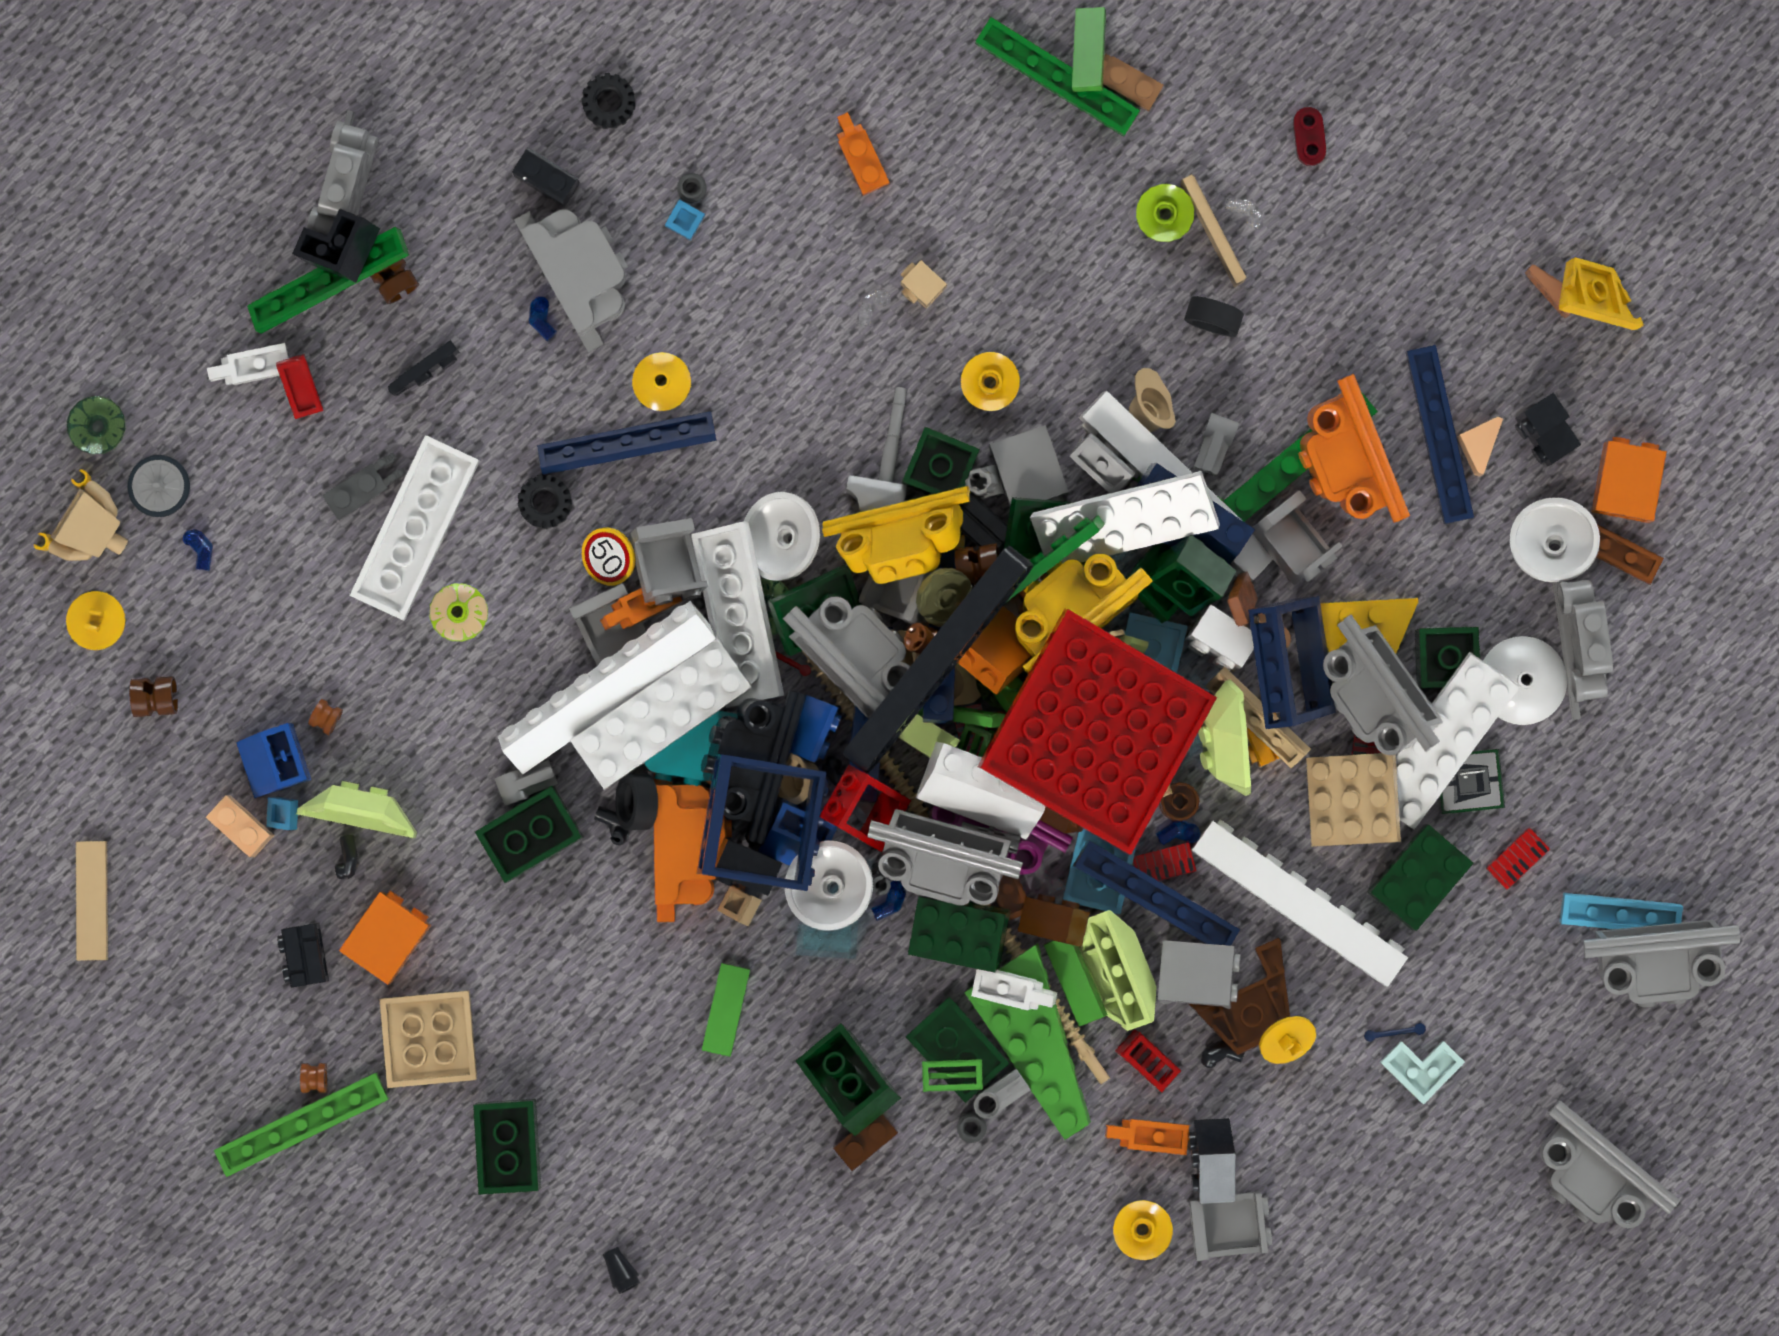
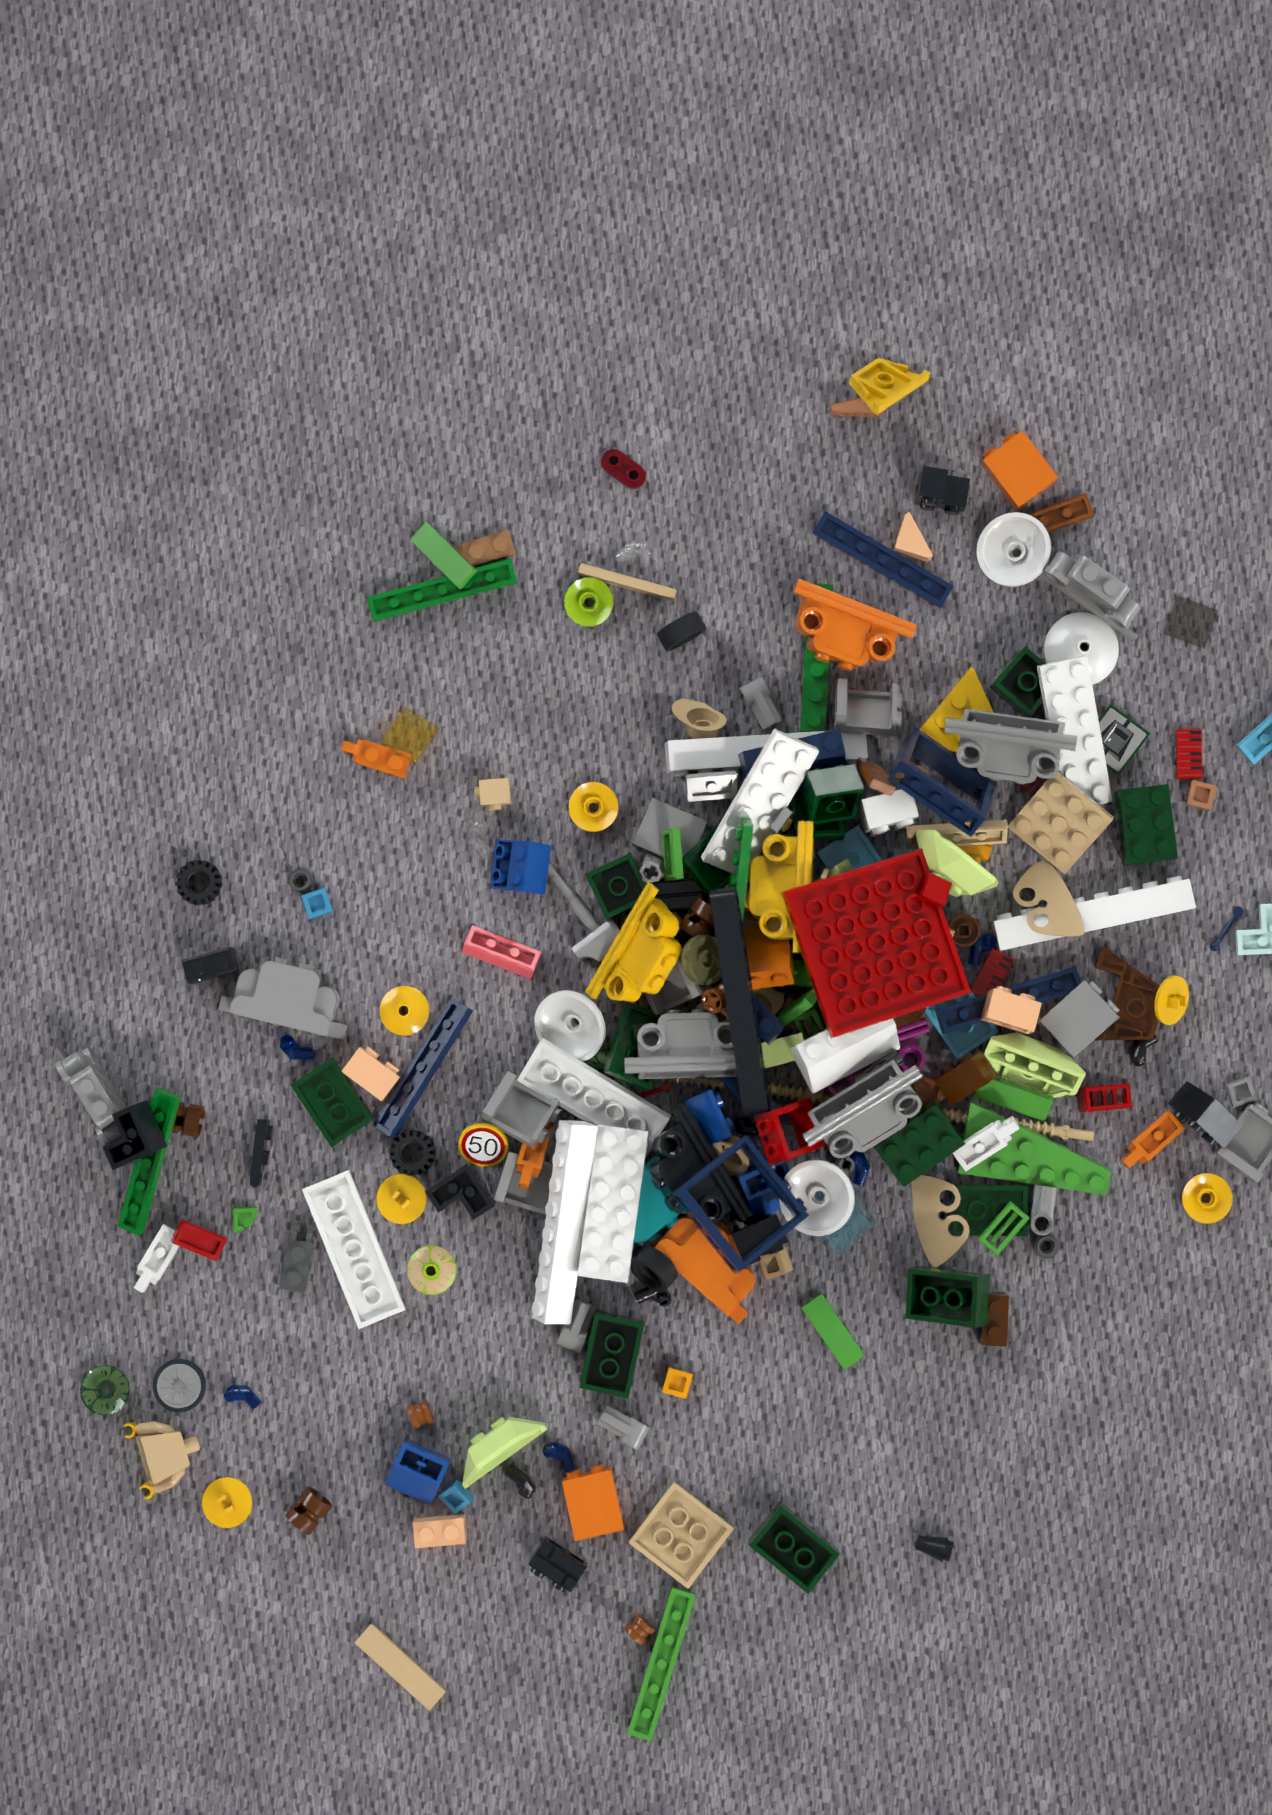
camera: 40 degrees left, 0 degrees up
none -> bright green tile [233,1206,258,1233]
none -> dark green plate [291,1057,374,1148]
none -> light nougat brick [341,1046,401,1101]
none -> yellow piece [377,1174,427,1224]
none -> clear yellow piece [381,707,439,764]
none -> black brick [425,1163,496,1220]
none -> coral slope [462,925,542,979]
none -> blue slope [490,839,551,895]
none -> clear blue arm [542,1442,576,1473]
none -> light grey piece [597,1404,651,1449]
none -> bright green tile [662,828,684,881]
none -> light orange plate [662,1367,693,1399]
none -> tile [770,807,797,836]
none -> tan piece [911,1175,970,1267]
none -> red tile [919,873,952,907]
none -> light nougat brick [980,986,1042,1034]
none -> tan piece [1013,860,1085,937]
none -> clear smoke piece [1163,596,1218,649]
none -> nougat plate [1185,780,1217,810]
none -> light grey tile [1225,1076,1258,1108]

